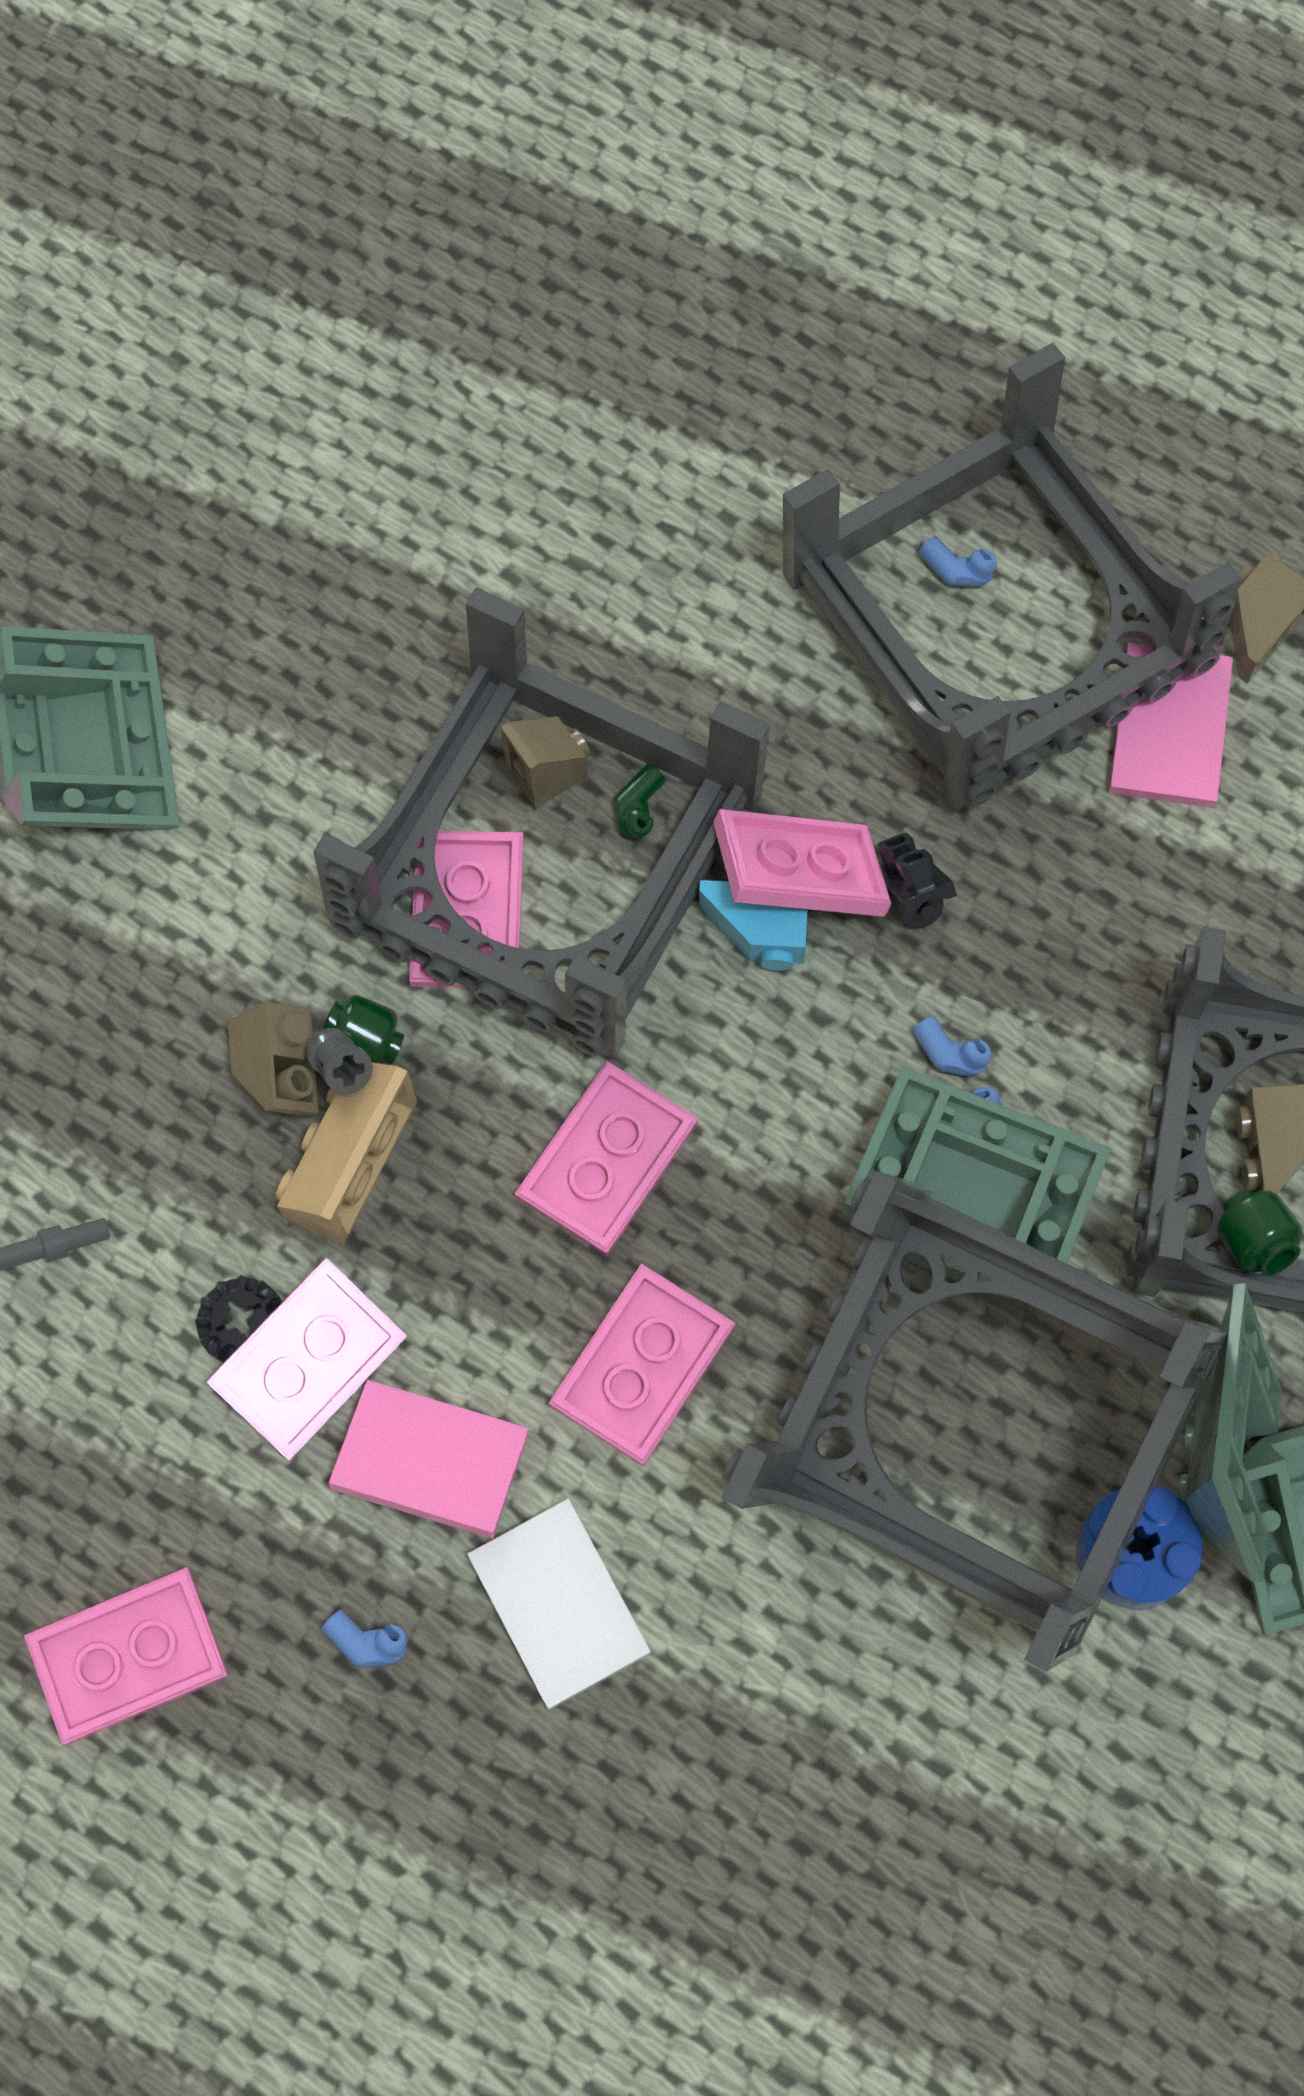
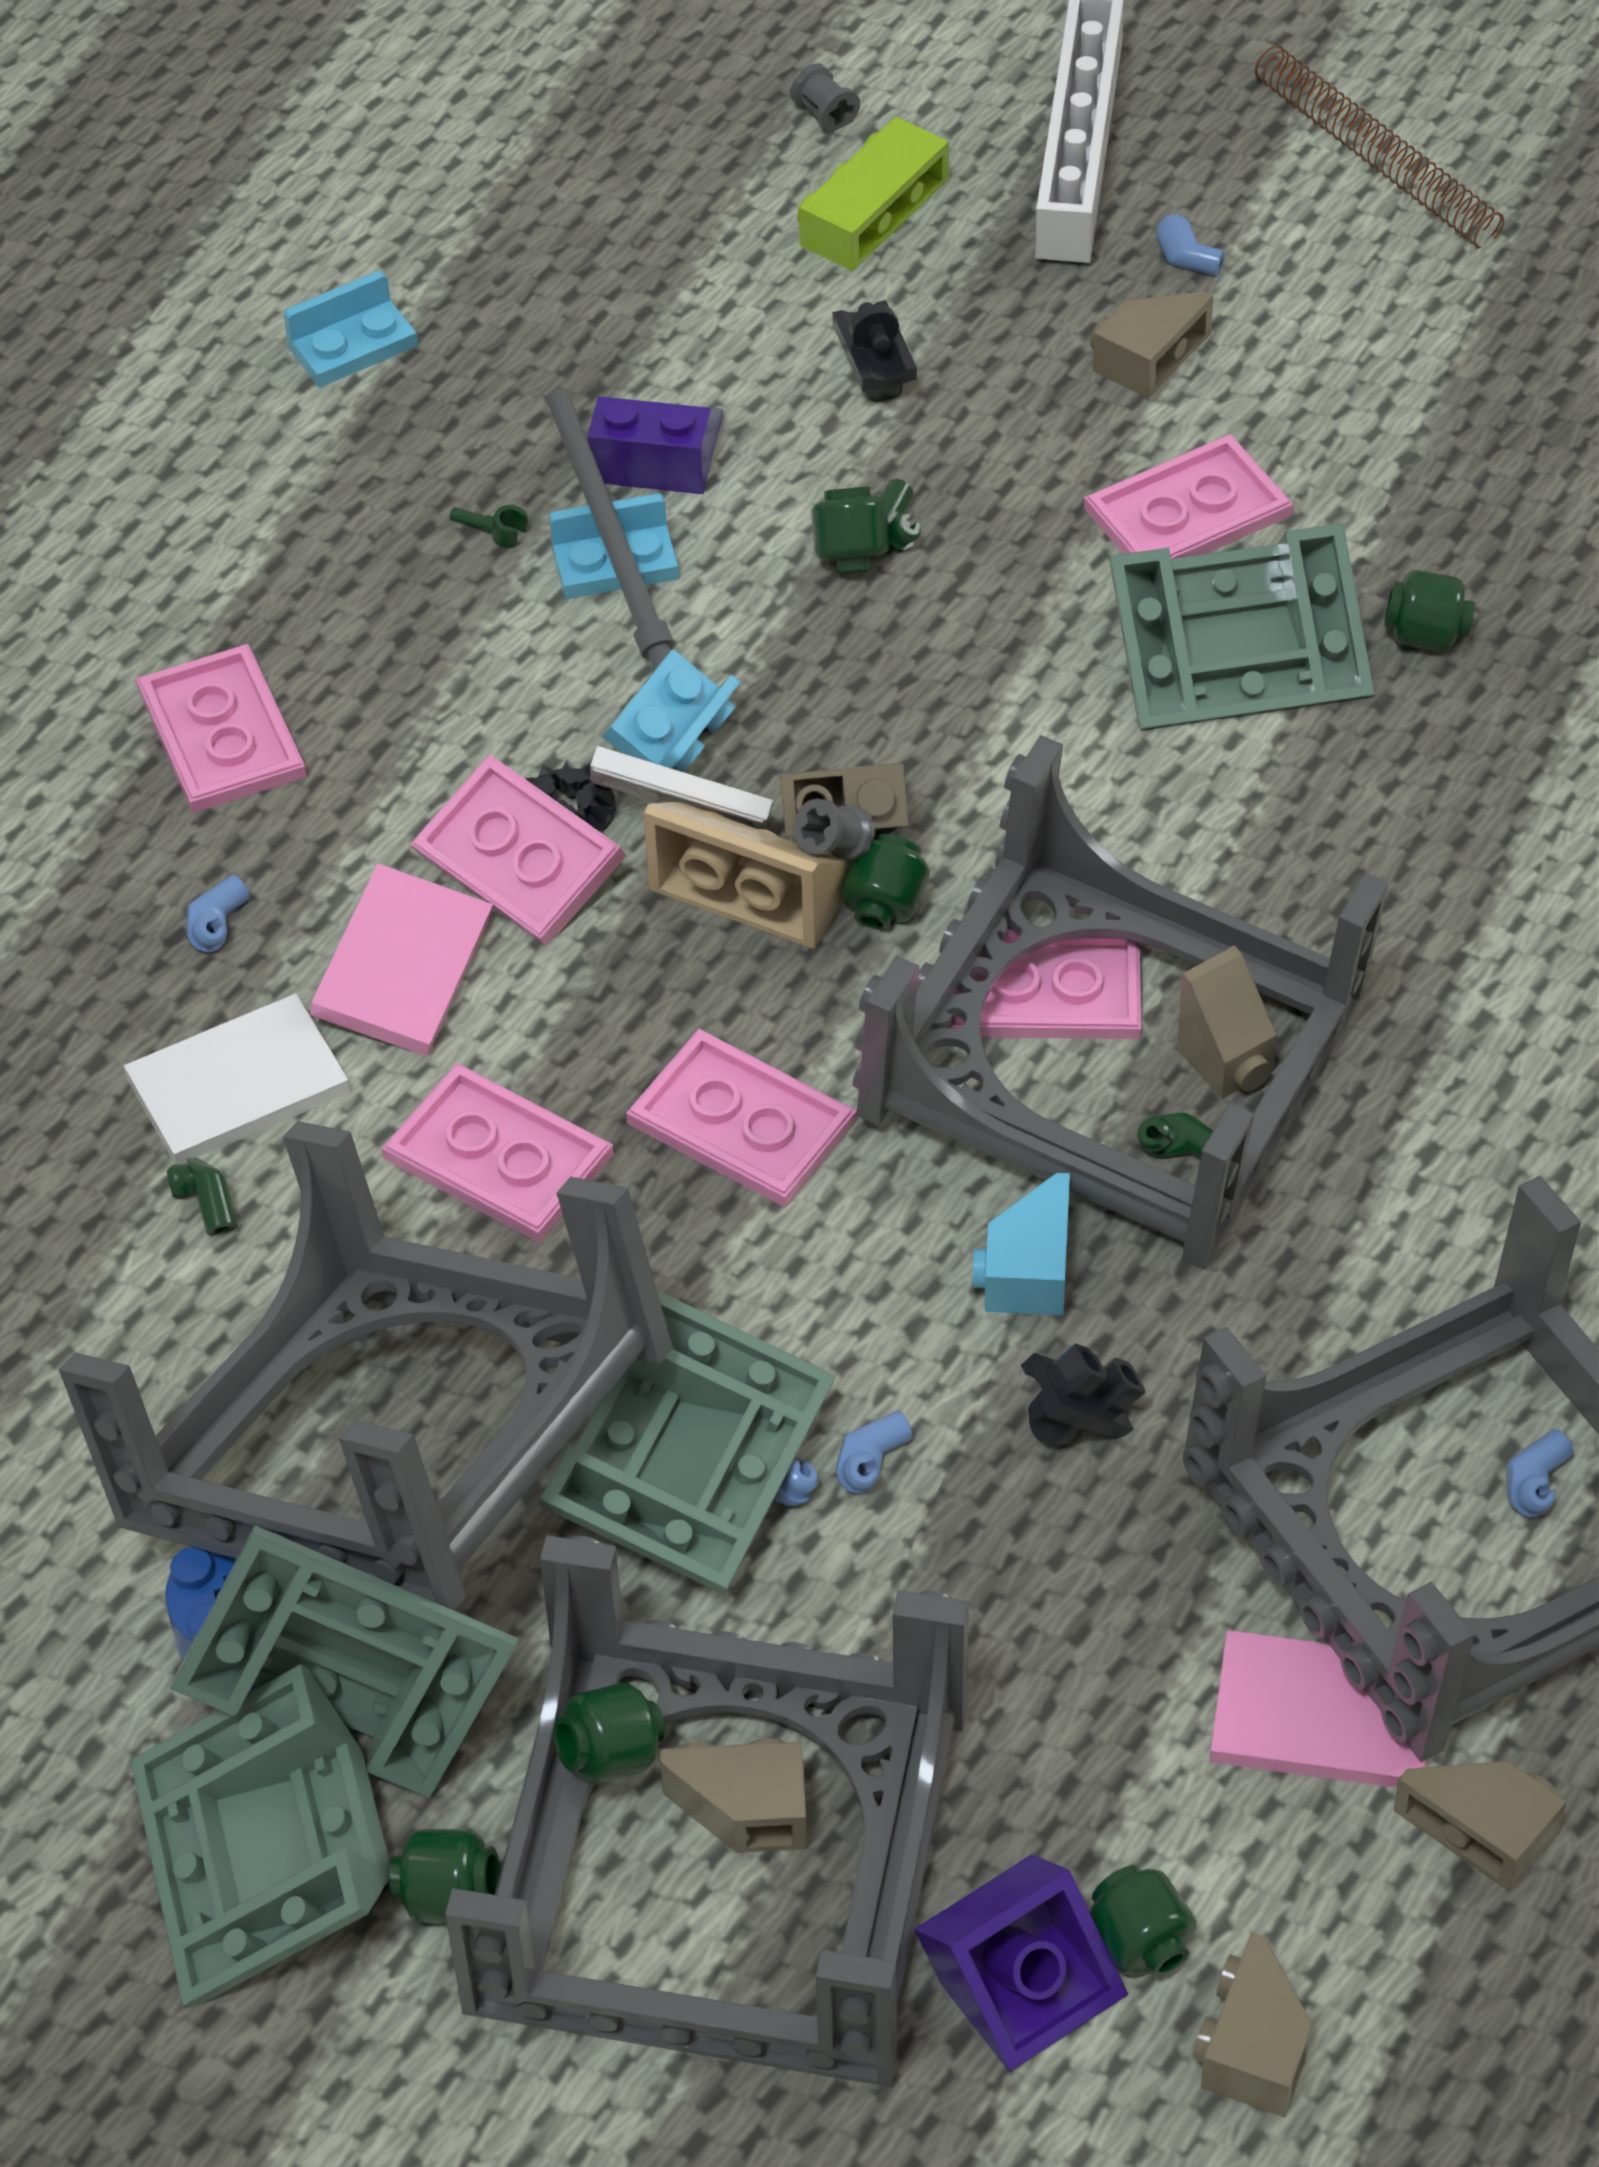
camera: 90 degrees right, 20 degrees down
bright pink tile [713,809,891,917] -> none
none -> dark green arm [166,1157,238,1235]
none -> white tile [590,746,773,830]
none -> medium azure bracket [602,649,740,772]
none -> dark green head [1384,570,1475,653]

